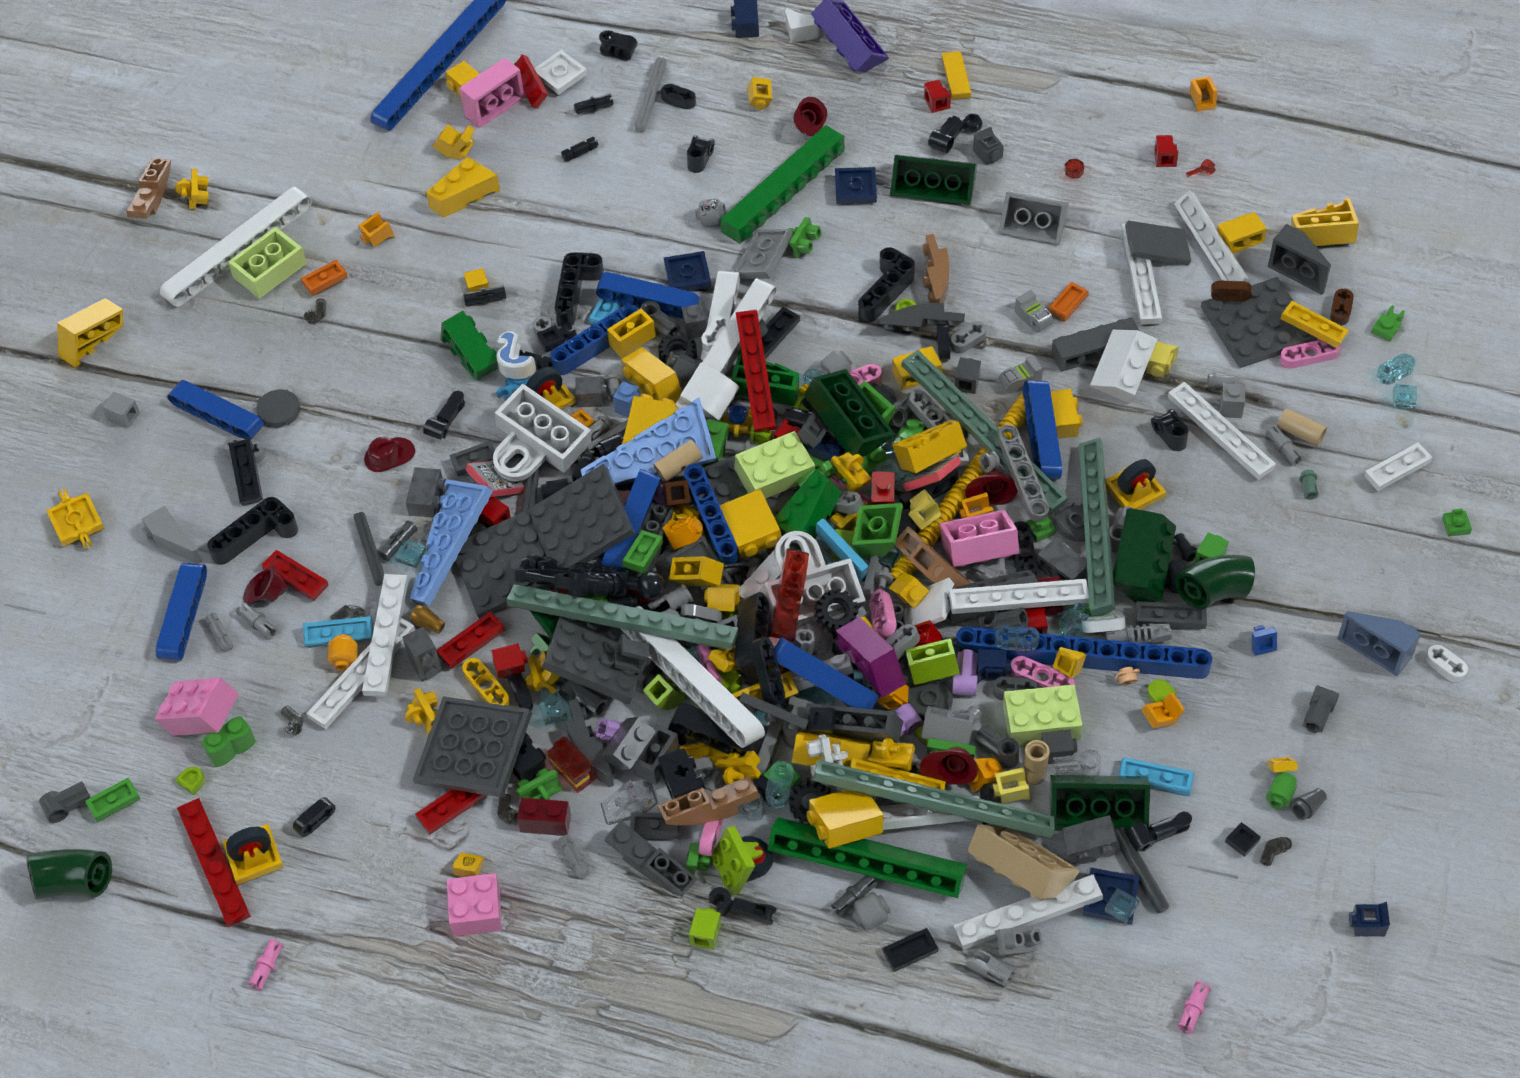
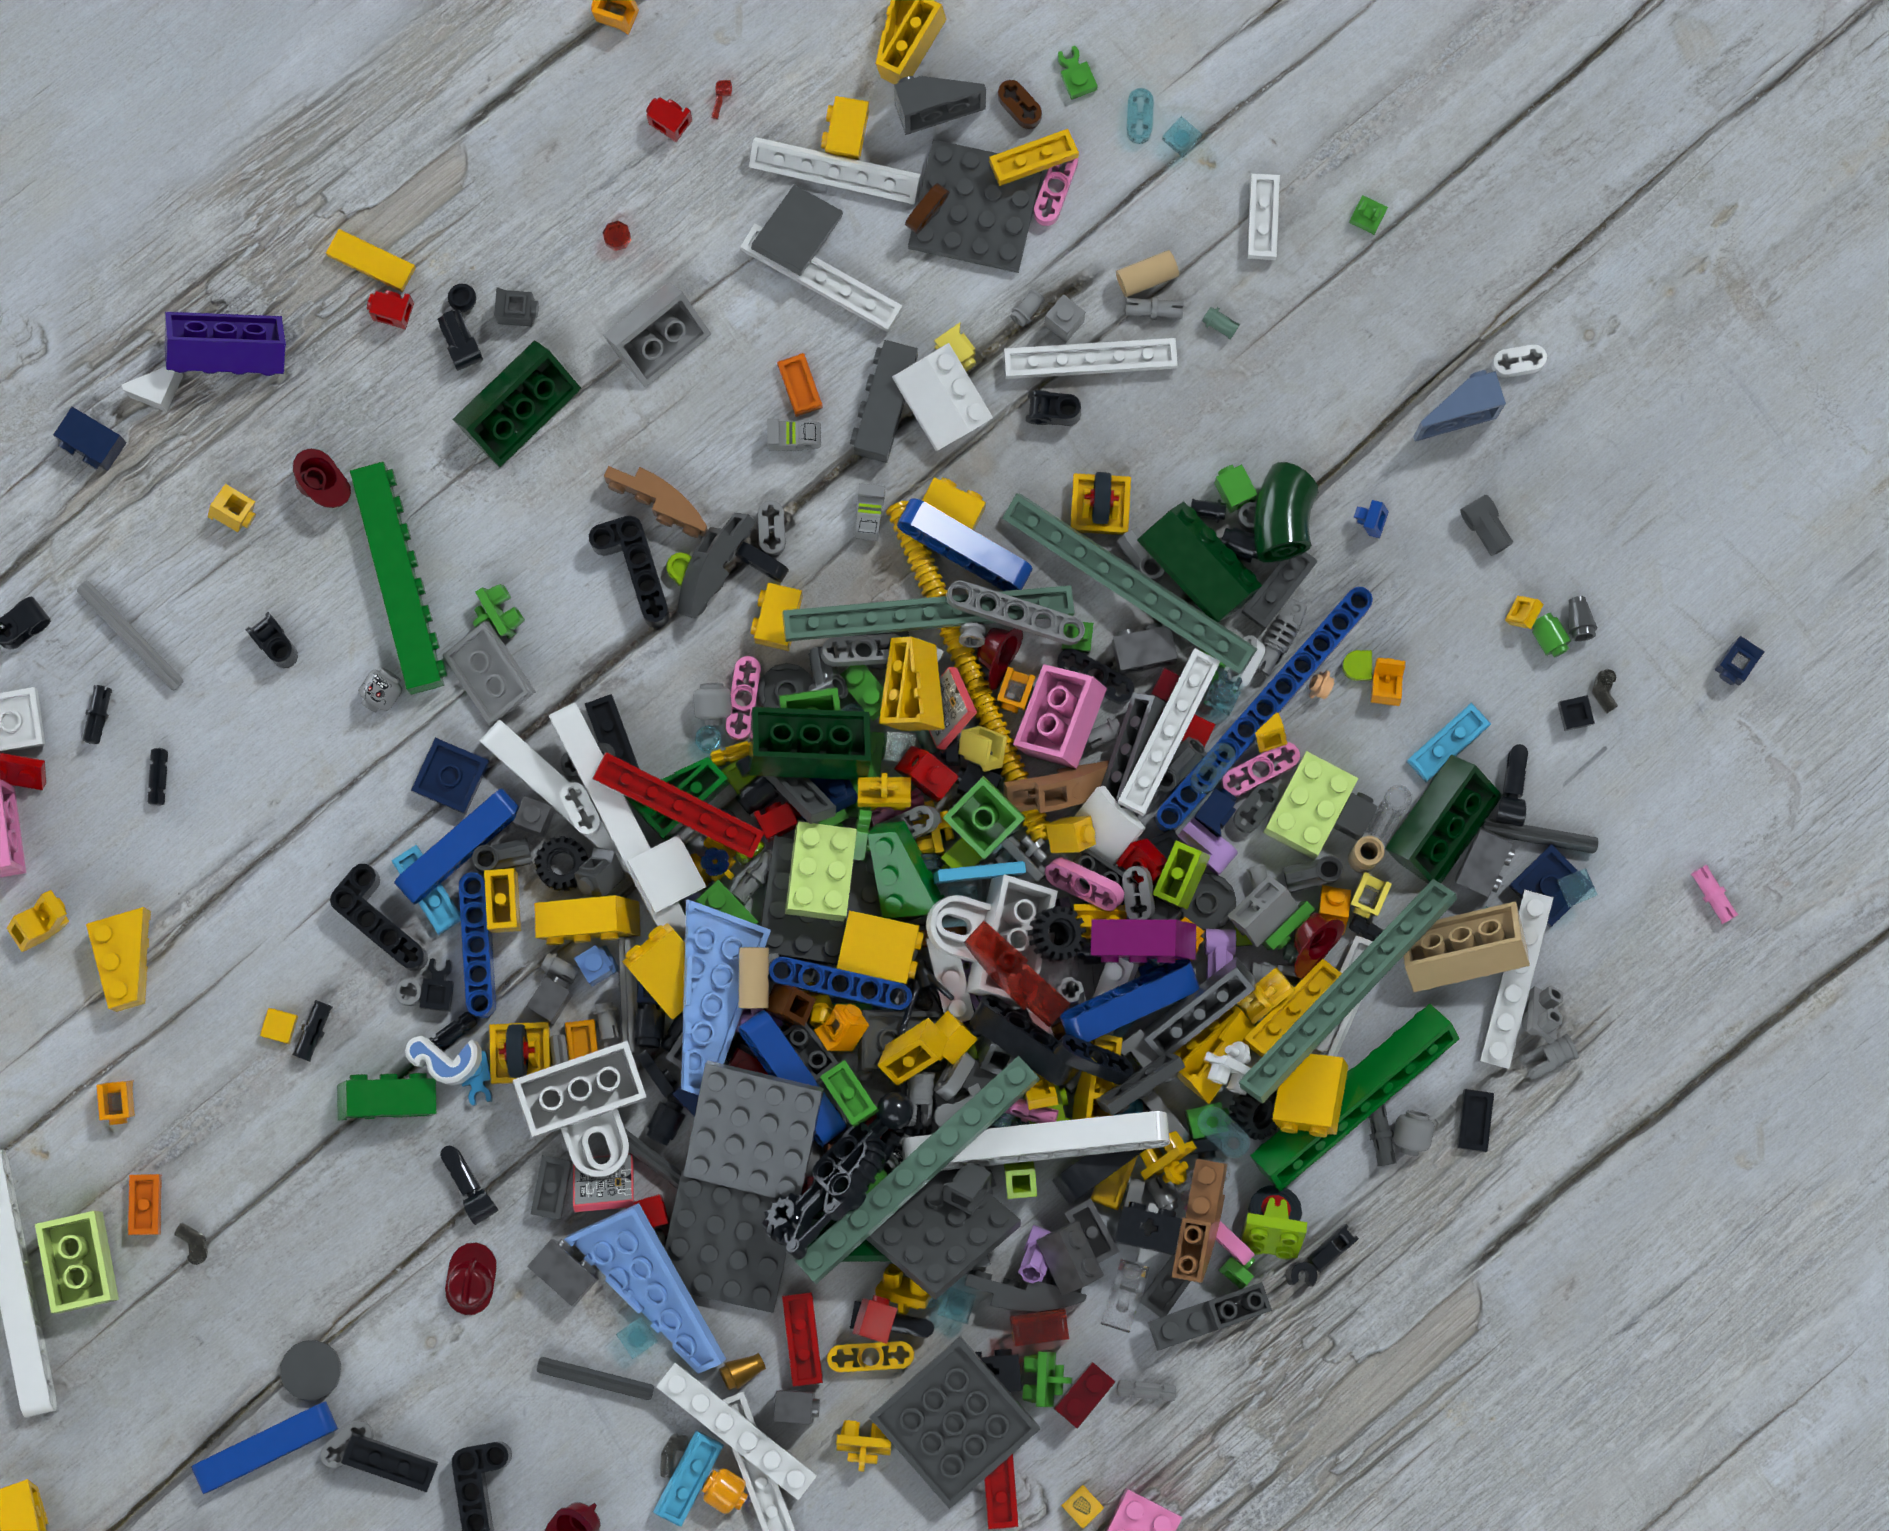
camera: 60 degrees left, 25 degrees up
red plate [262,550,329,601] -> none
dark grey pin [378,520,418,562] -> none
clear smoke arm [497,794,518,825] -> none
bright green tile [529,633,551,655] -> none
black beam [661,84,696,110] -> none
lime brick [689,908,722,950] -> none
black plate [808,707,837,734] -> none
dark blue plate [835,167,877,204] -> none
dark grey brick [955,357,981,394] -> none
dark grey tile [1054,503,1085,542] -> none

